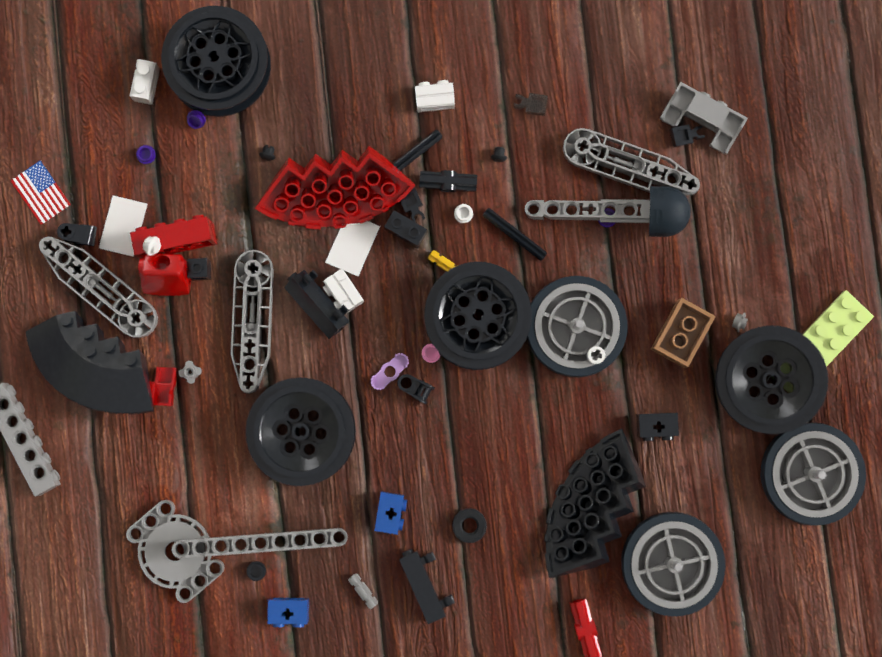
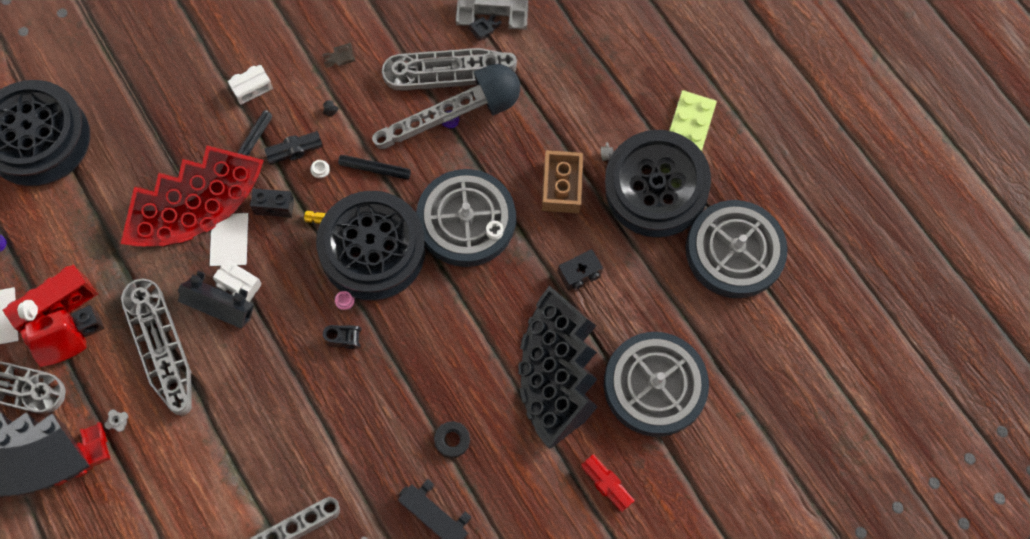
camera: 30 degrees left, 15 degrees down
dark purple plate [187,110,206,129] -> none
black wheel [246,378,356,486] -> none
black piece [259,145,276,161] -> none
lavender piece [371,353,409,390] -> none
blue brick [374,491,407,535] -> none
black plate [400,188,425,223] -> none

